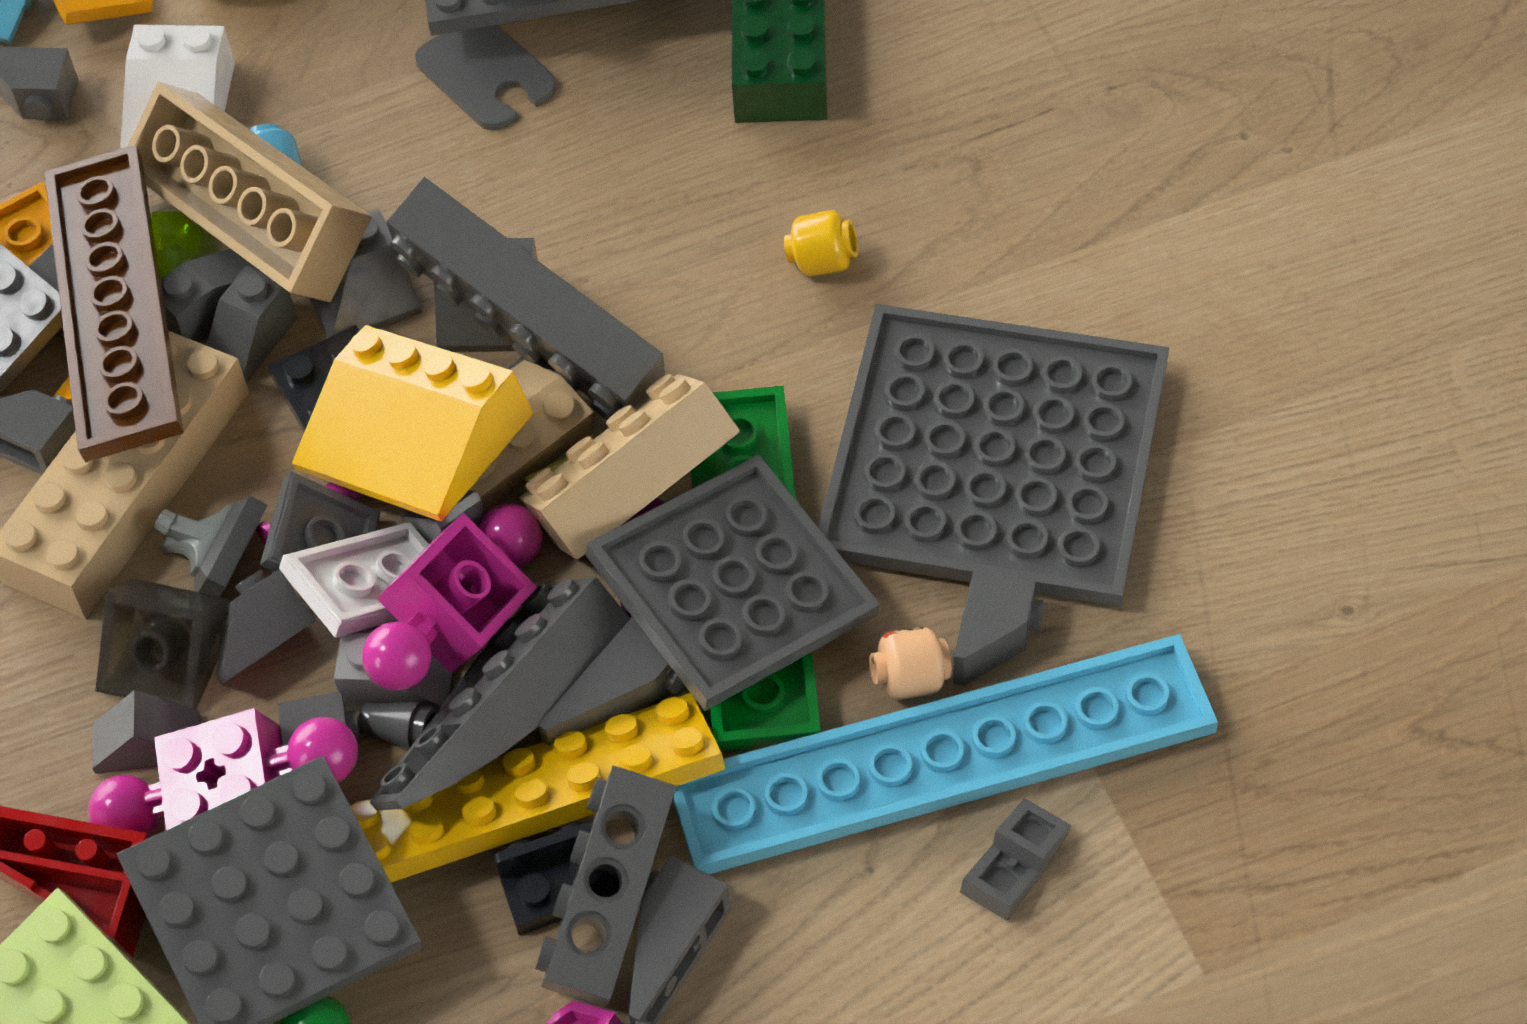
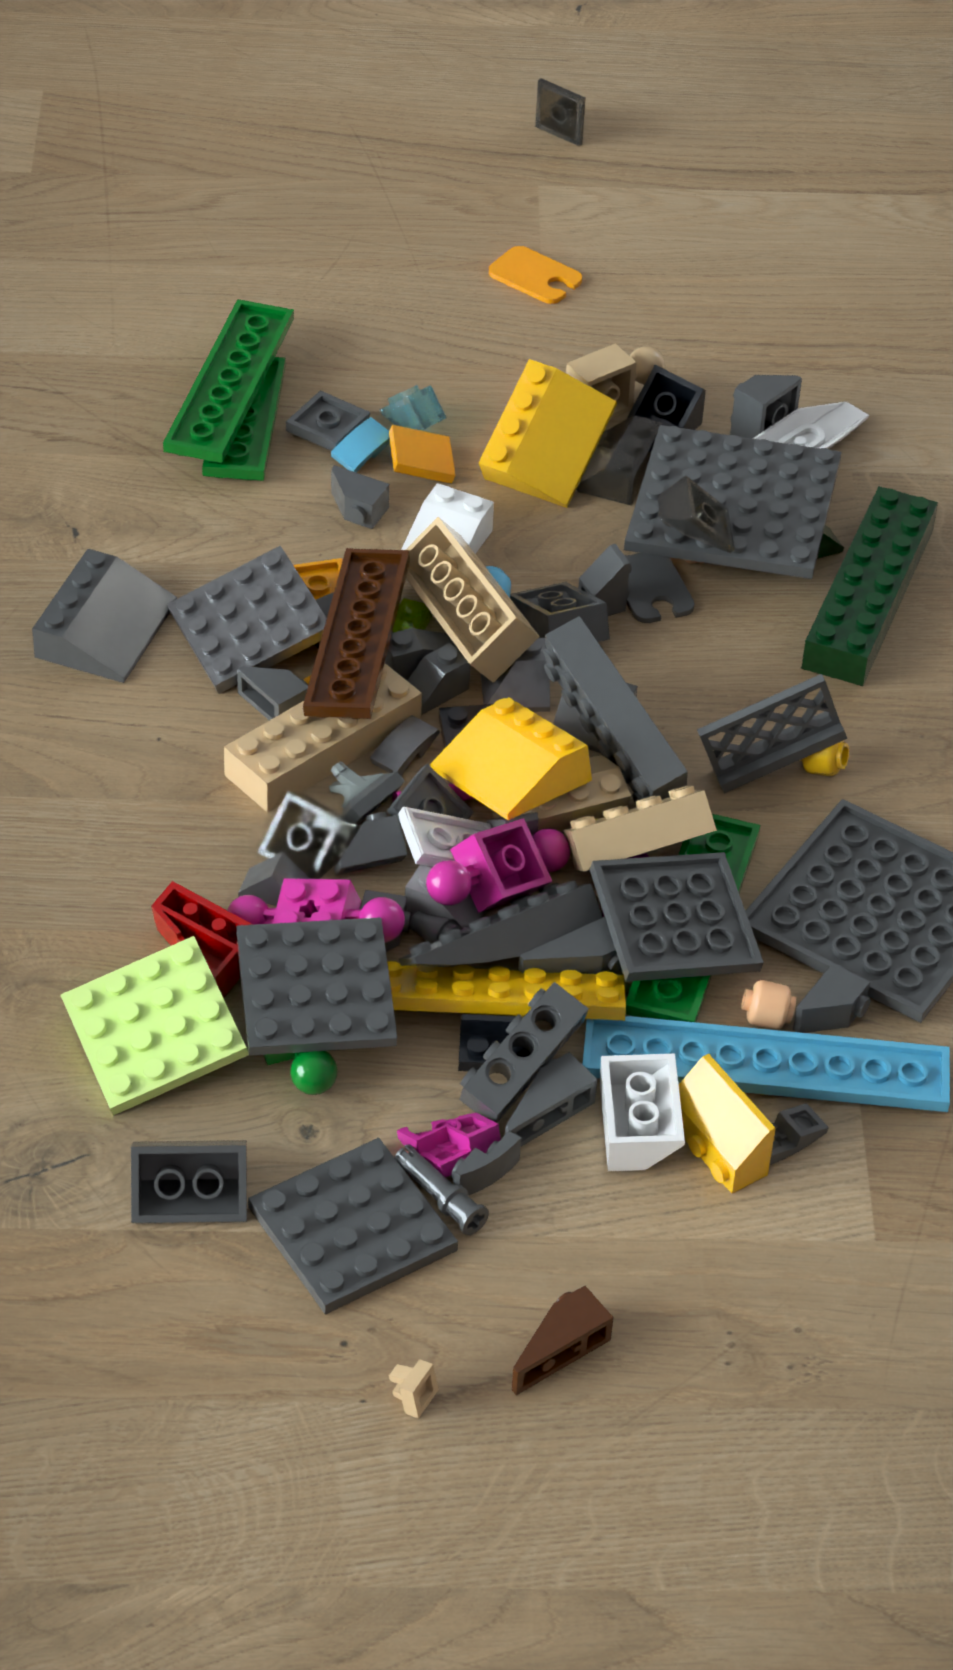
camera: 15 degrees right, 10 degrees down
none -> flat silver slope [370,715,440,776]
none -> dark grey slope [510,582,610,643]
none -> dark grey slope [578,544,632,616]
none -> white slope [600,1053,685,1171]
none -> slope [679,1054,776,1194]
none -> dark grey fence [697,674,847,794]

